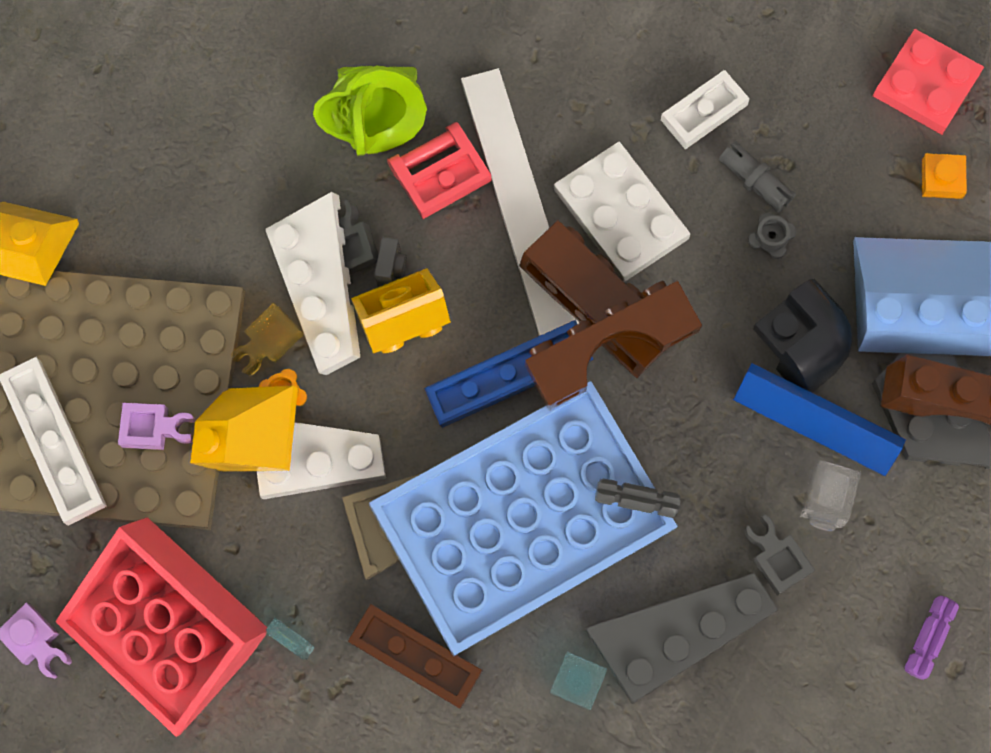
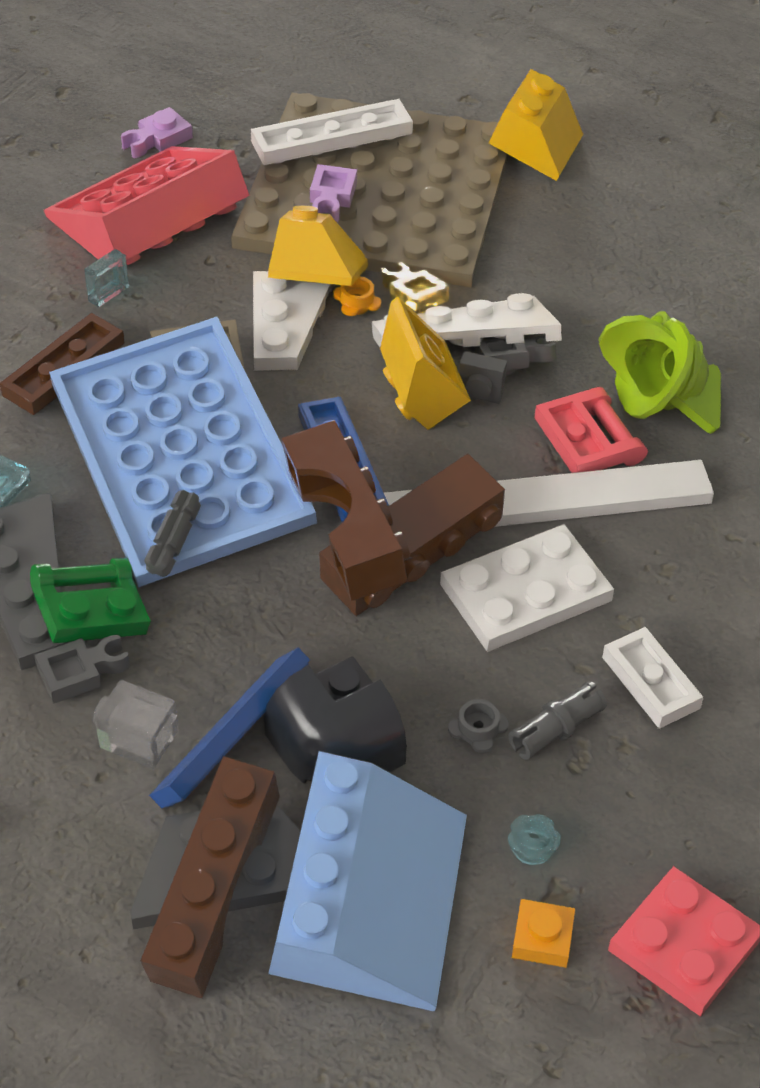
camera: 90 degrees right, 25 degrees down
none -> green plate [30,557,151,644]
none -> clear light blue plate [508,814,561,865]

